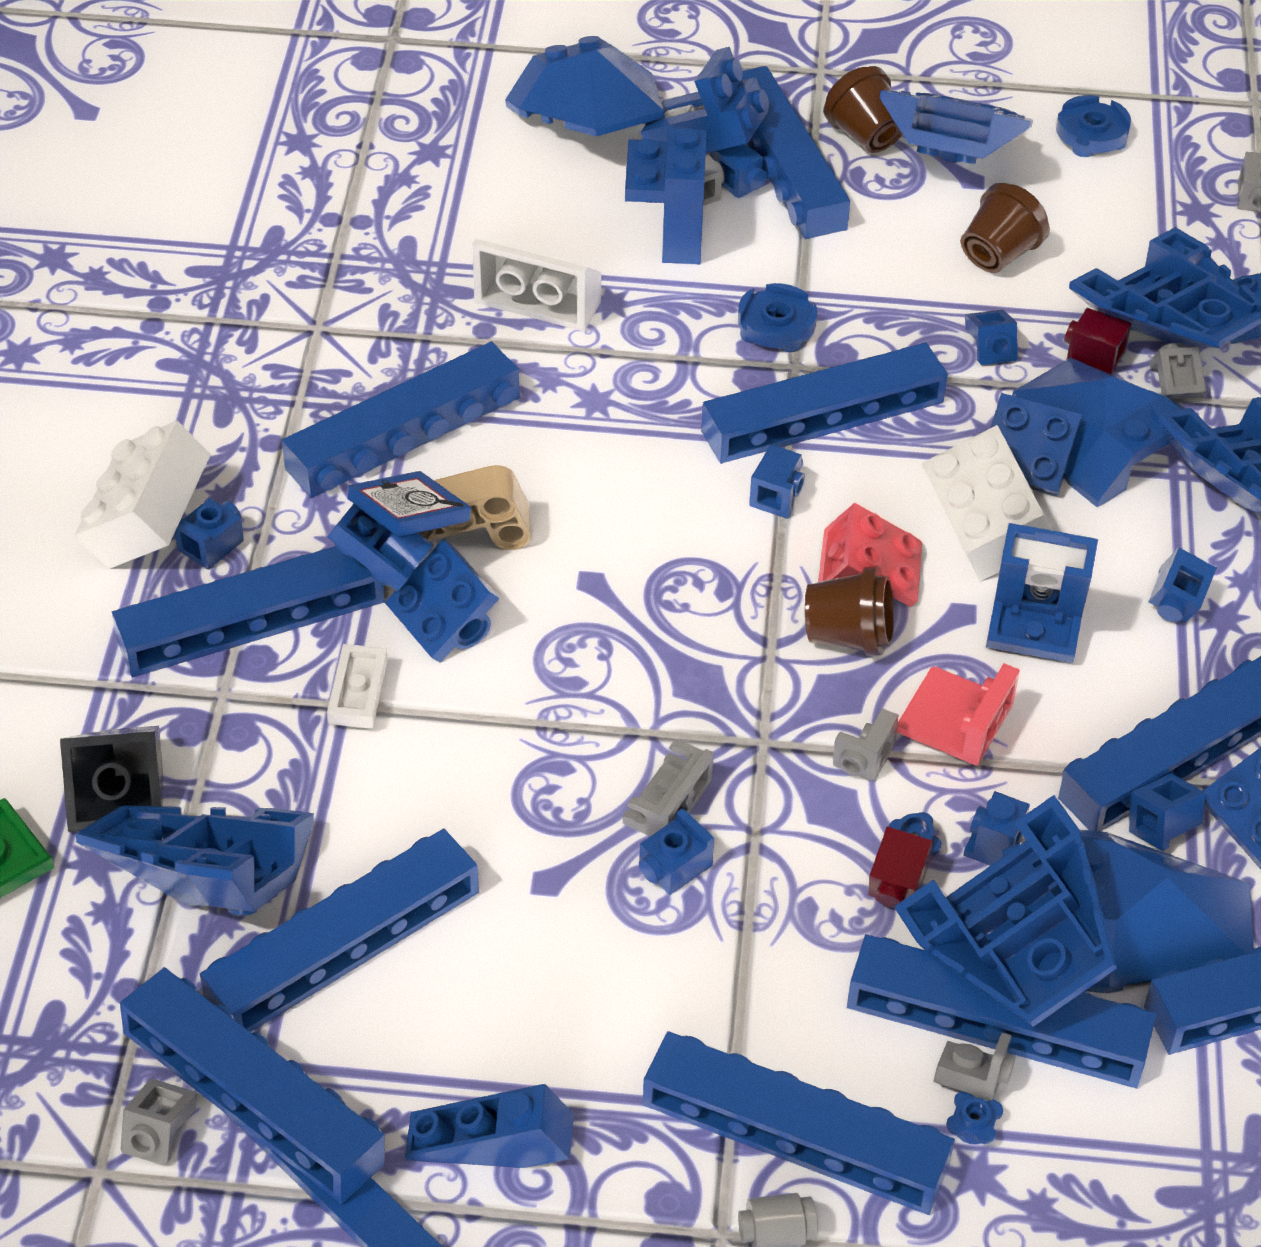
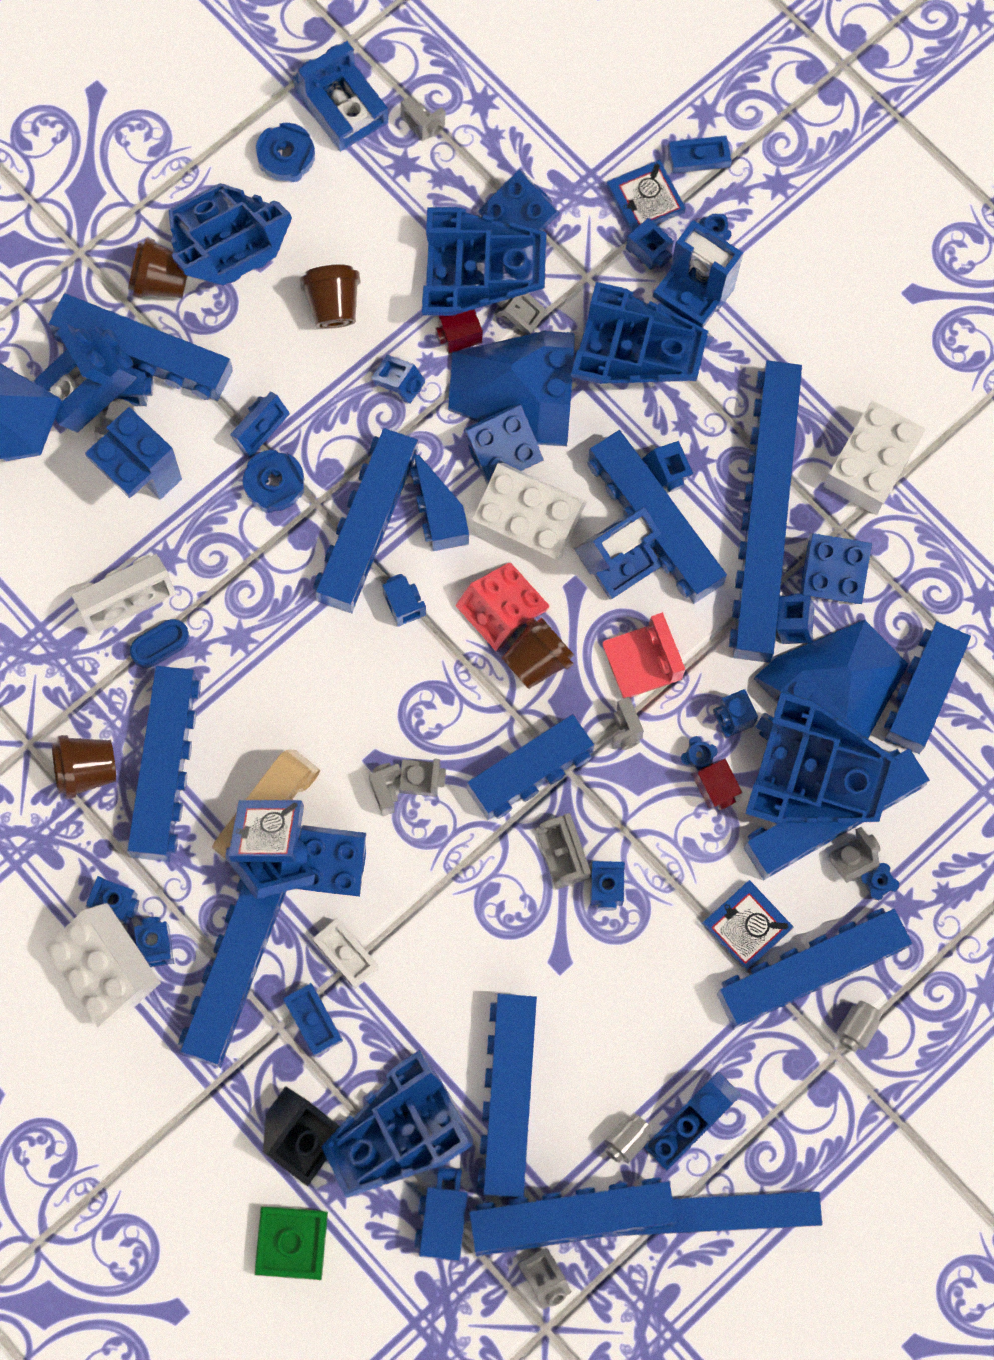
camera: 50 degrees left, 25 degrees up
none -> reddish brown piece [52,735,116,799]
none -> blue brick [85,876,140,925]
none -> blue tile [130,619,190,668]
none -> blue hinge [230,391,290,458]
none -> blue plate [283,983,343,1057]
none -> blue brick [293,40,389,152]
none -> light grey bracket [369,763,401,817]
none -> light grey bracket [399,758,446,797]
none -> blue slope [410,455,469,551]
none -> blue brick [414,1166,468,1262]
none -> blue brick [467,714,595,820]
none -> blue brick [587,430,727,604]
none -> light grey brick [604,1113,653,1164]
none -> tile [702,880,794,971]

